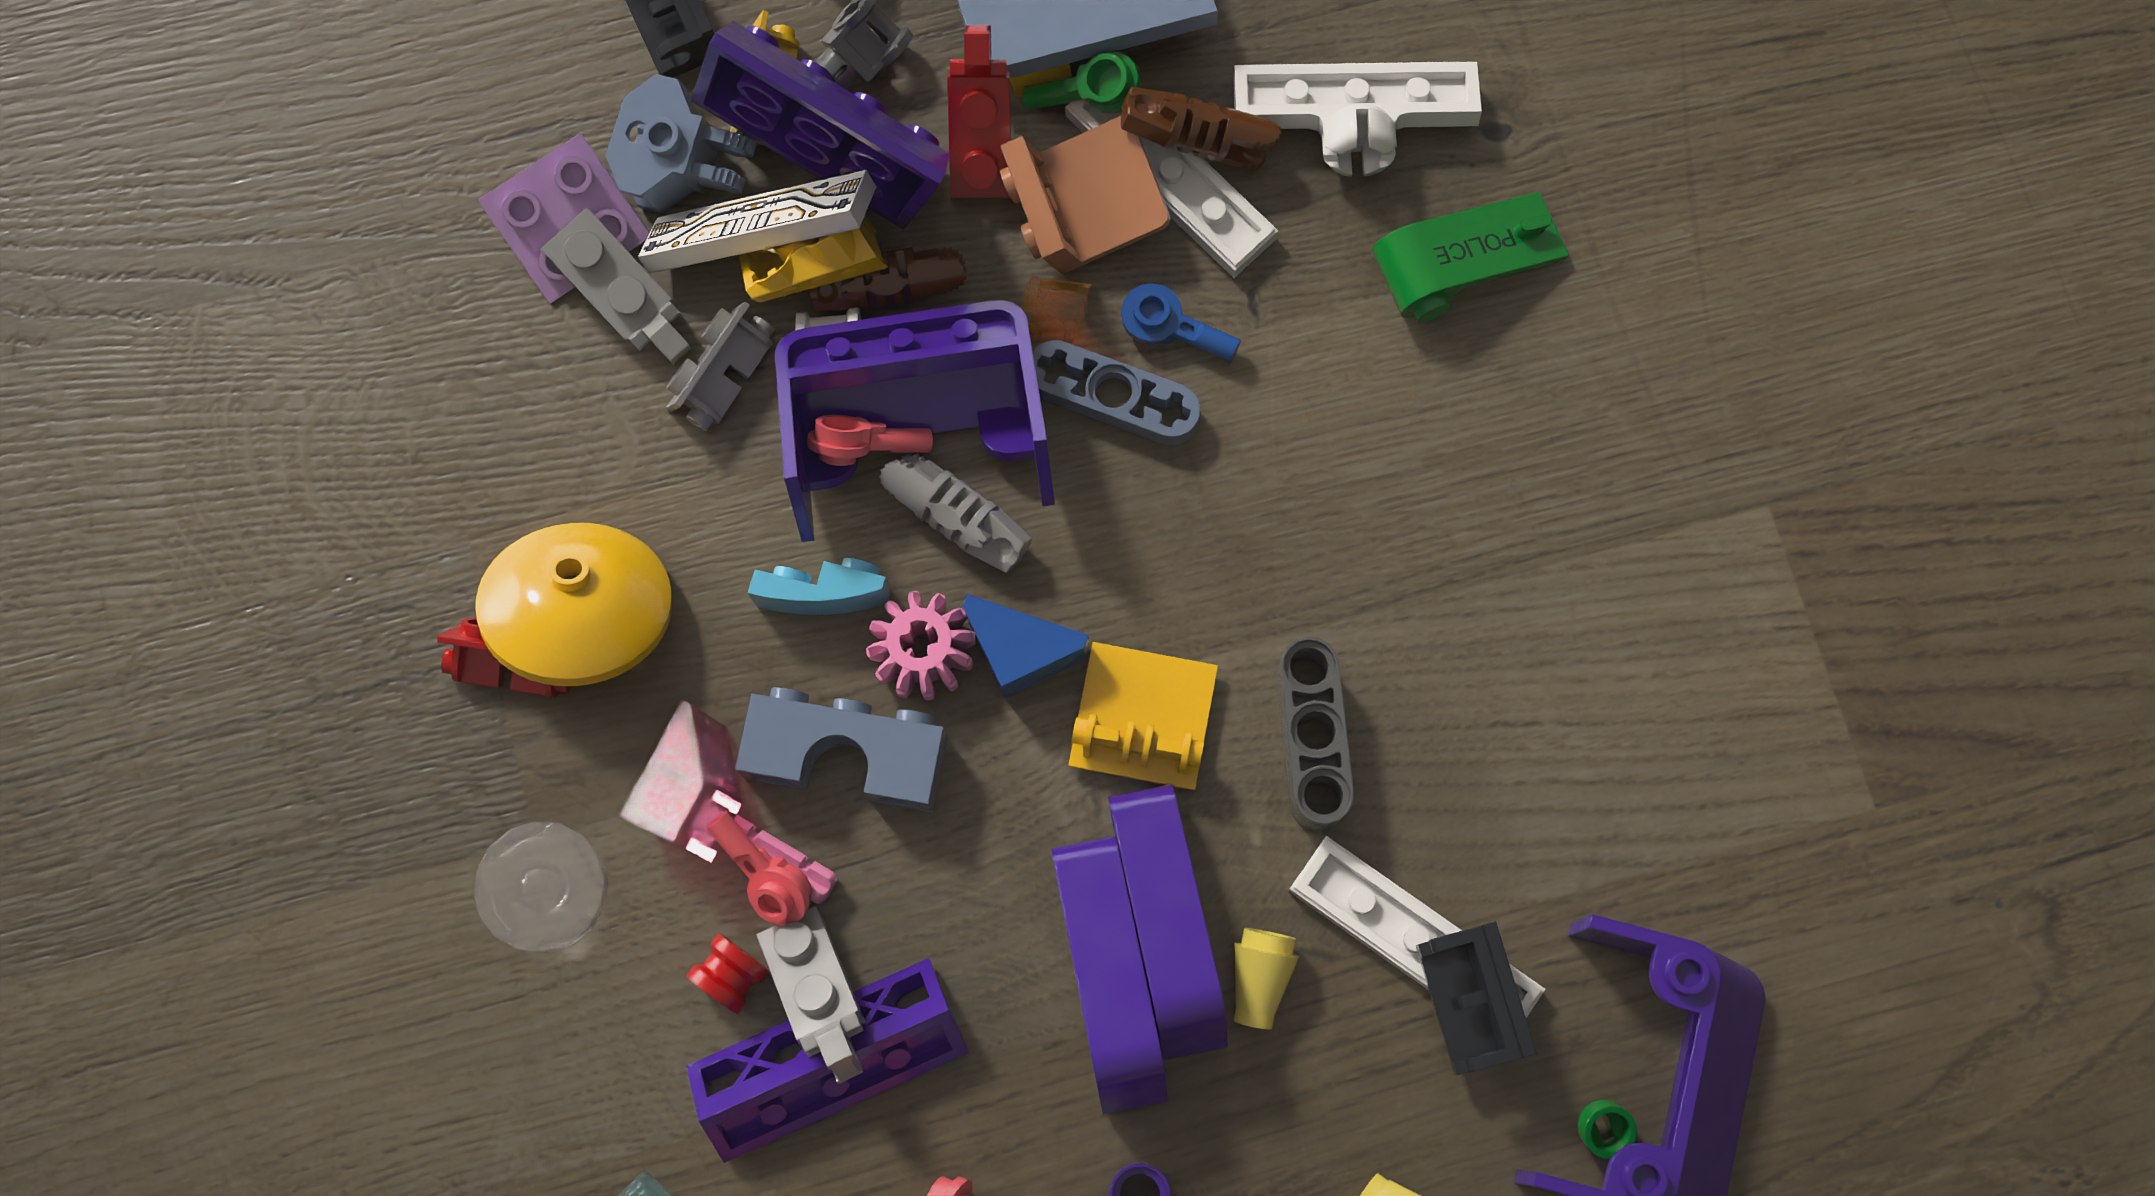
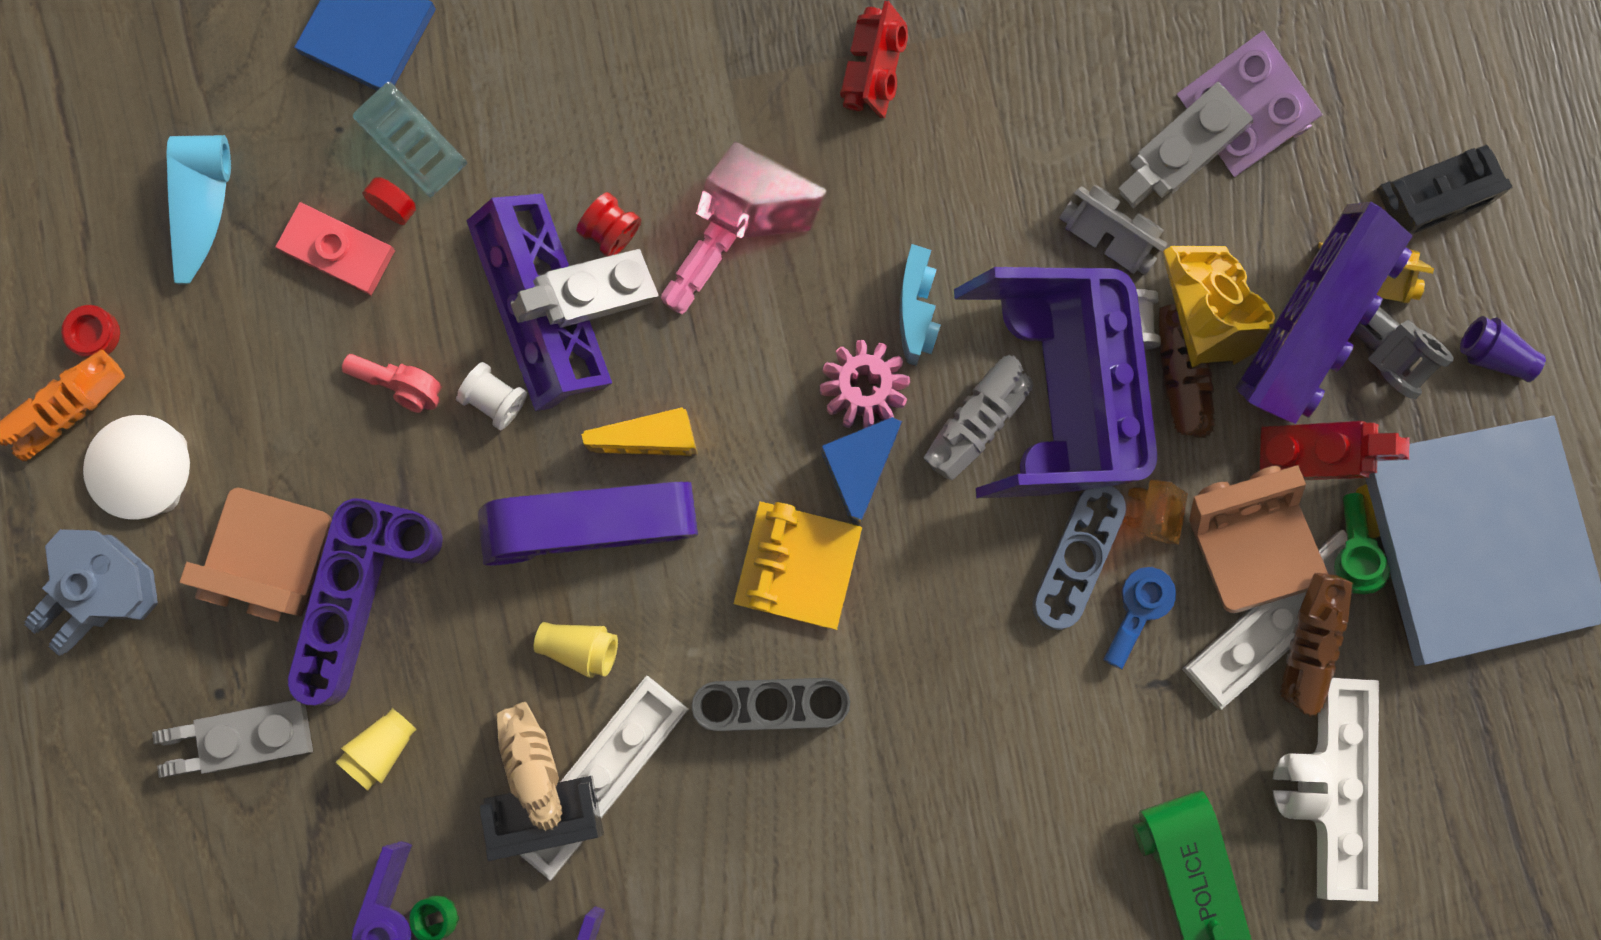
camera: 90 degrees right, 5 degrees up
clear tile [474,821,609,953] -> none
yellow dish [476,523,672,686] -> none
sand blue hinge [605,74,757,214] -> none
white tile [638,170,876,273] -> none
coral plate [706,811,812,926] -> none
sand blue arch [735,687,948,813] -> none
coral plate [807,414,933,466] -> none
dark purple beam [1108,784,1228,1061] -> none
none -> white bush [456,362,527,431]
none -> tan hinge [496,702,562,831]
none -> yellow slope [581,407,698,456]

